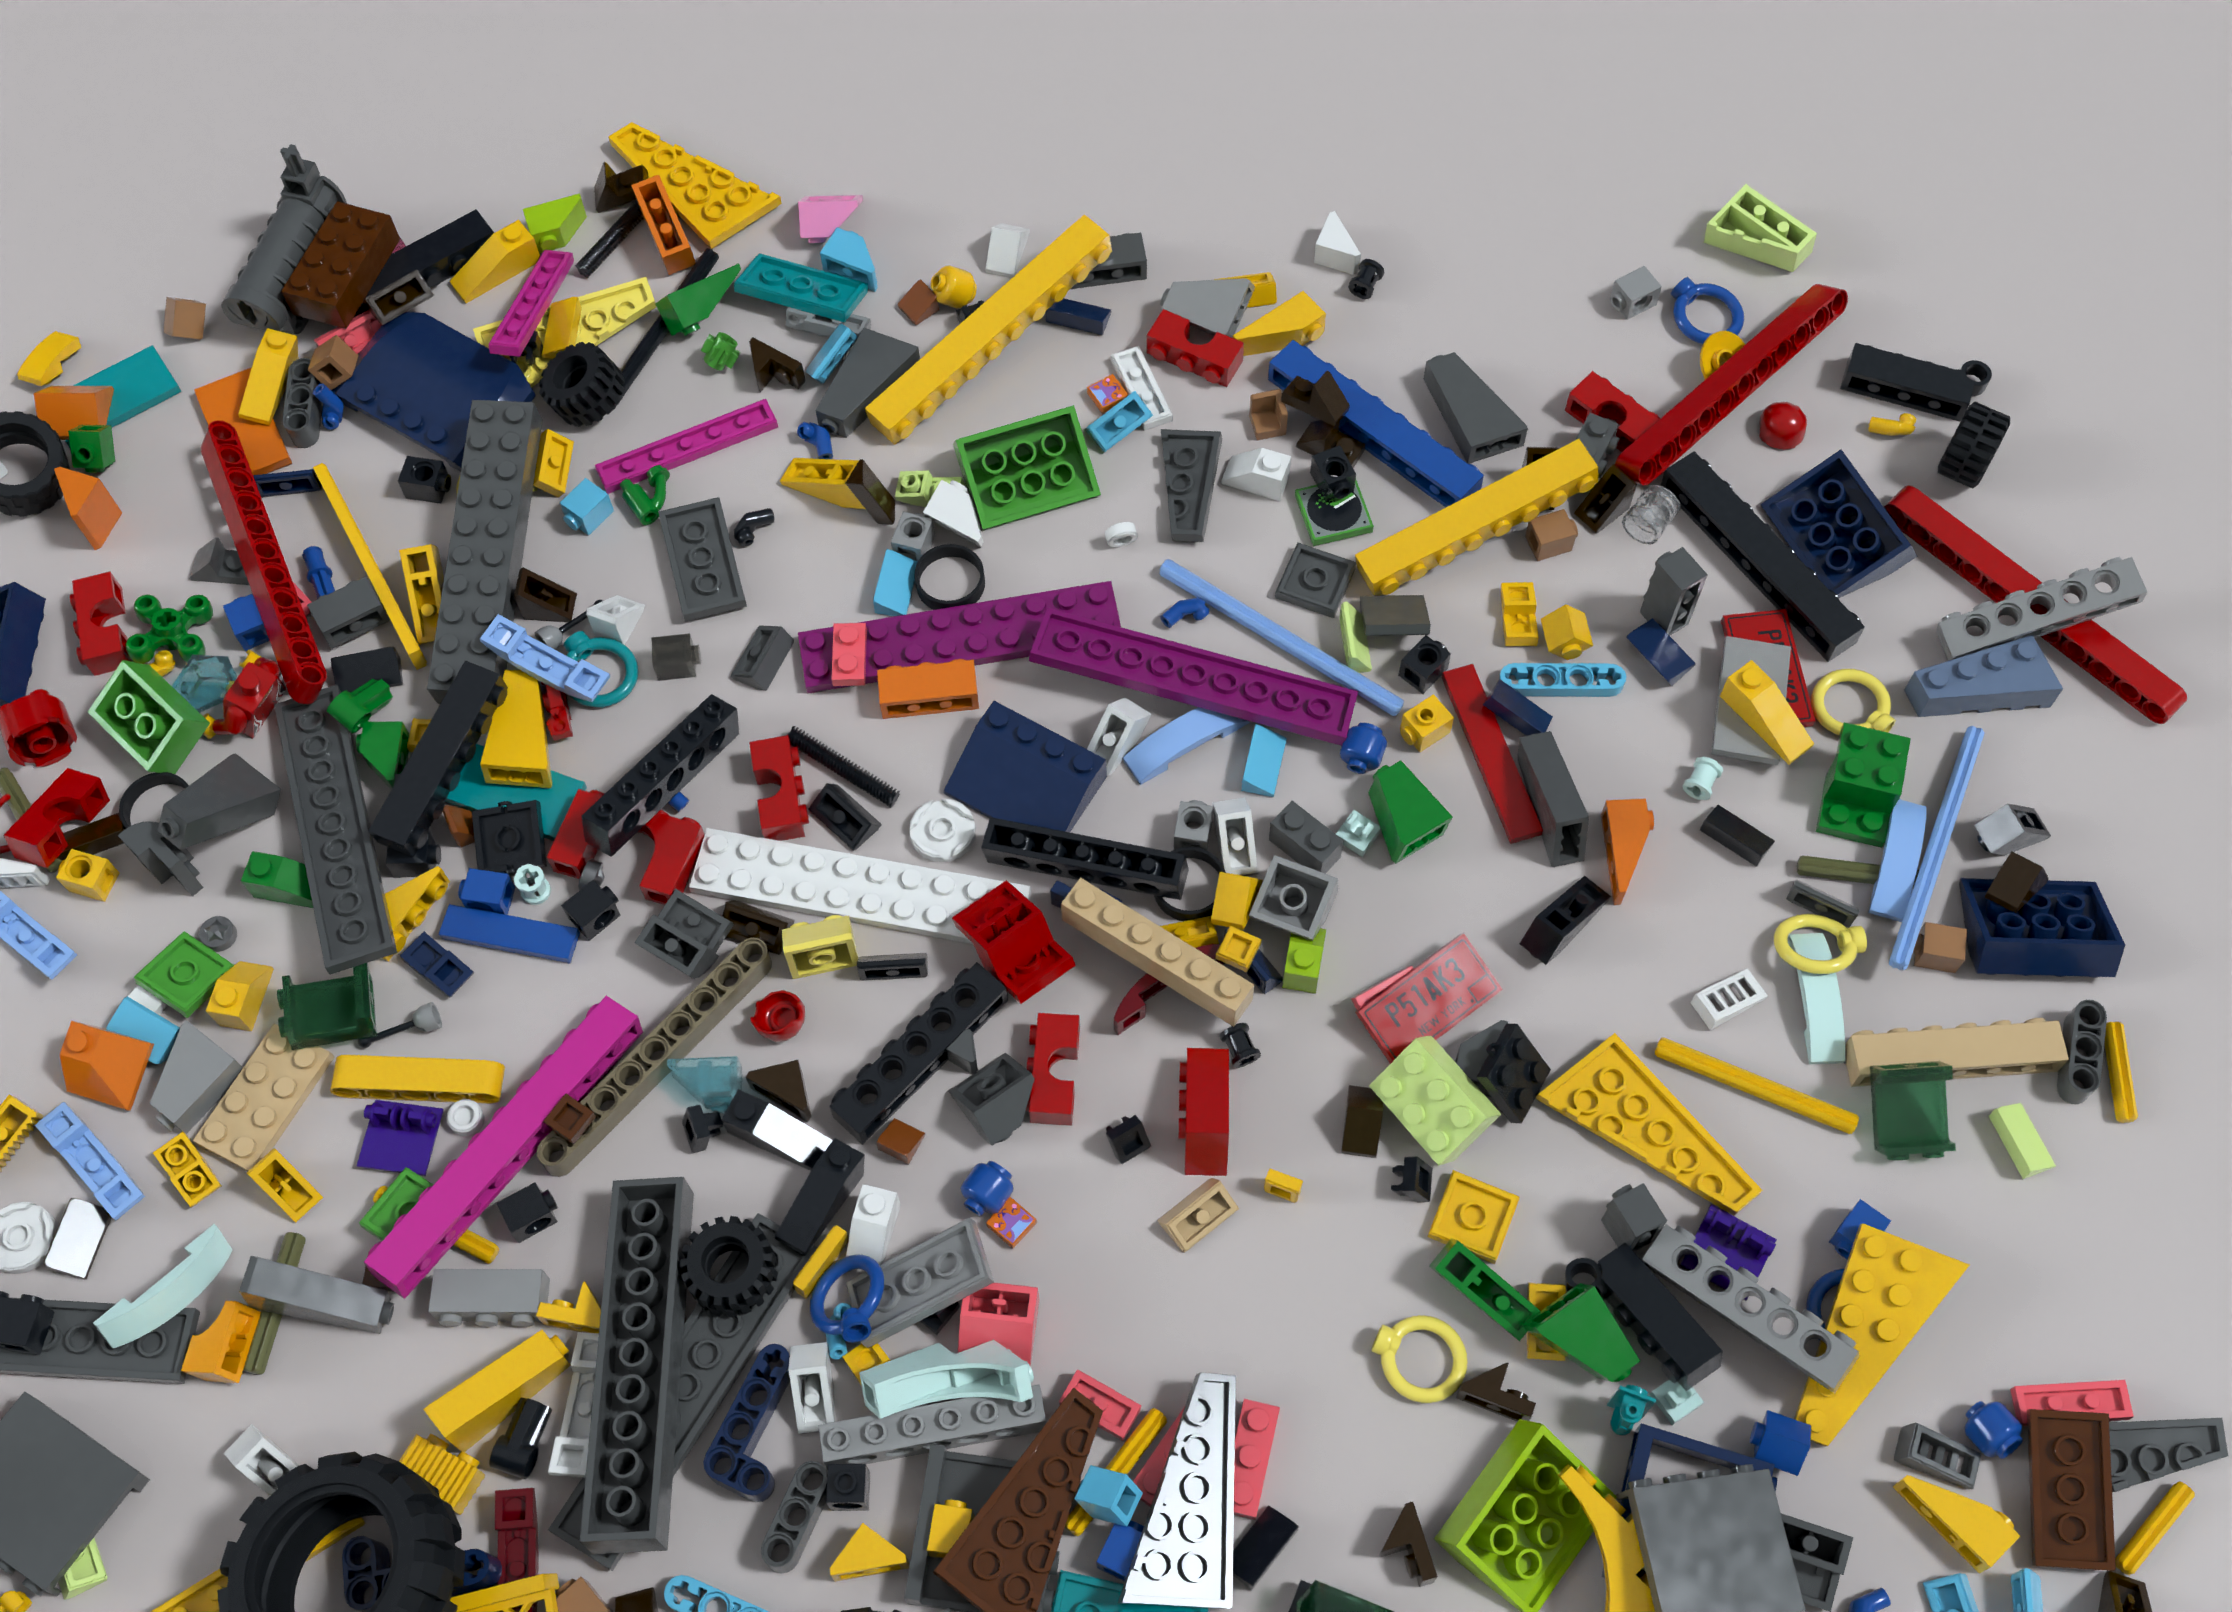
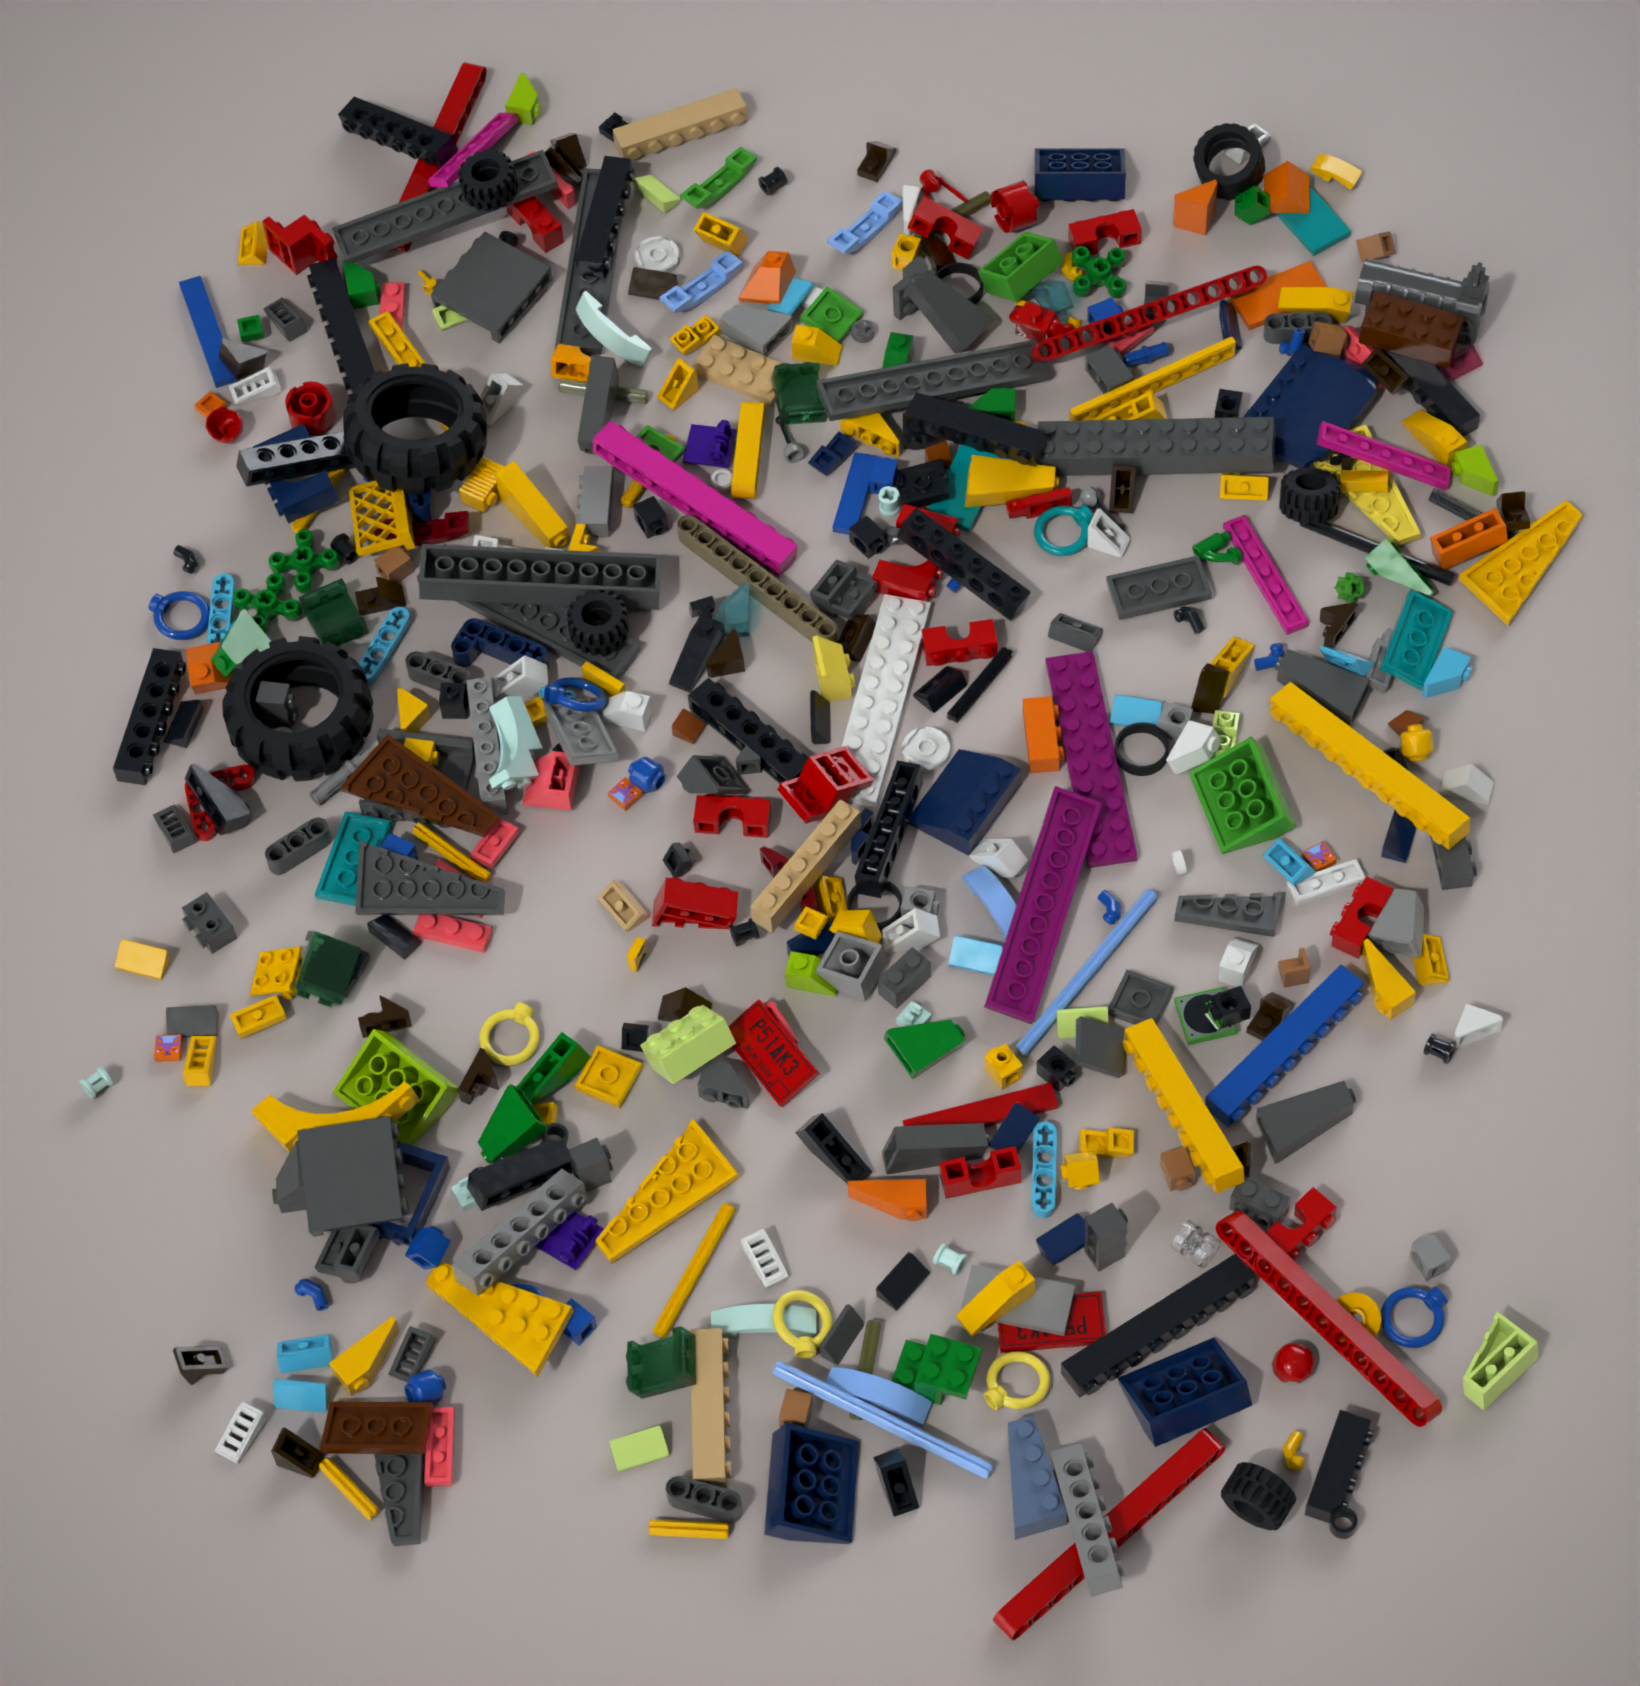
camera: 95 degrees right, 5 degrees down
green piece [326,679,393,734] -> none
black slope [331,647,403,693] -> none
light blue slope [480,614,610,702] -> none
black piece [489,1398,552,1479] -> none
reddish brown plate [543,1094,596,1145] -> none
medium azure brick [560,478,614,536] -> none
clear smoke brick [651,633,701,681] -> none
red hair [750,990,805,1042] -> none
black slope [775,1138,865,1256] -> none
bright pink slope [798,195,863,243] -> none
coral plate [831,623,867,686] -> none
medium azure brick [1074,1465,1143,1527] -> none
dark brown slope [1281,370,1350,427] -> none
blue head [1340,723,1387,774] -> none
black plate [1477,1023,1551,1124] -> none
dark brown slope [1574,464,1637,533] -> none
teal hinge [1606,1385,1656,1436] -> none
dark brown slope [1985,851,2049,913] -> none
none -> red arch [939,1146,1022,1199]

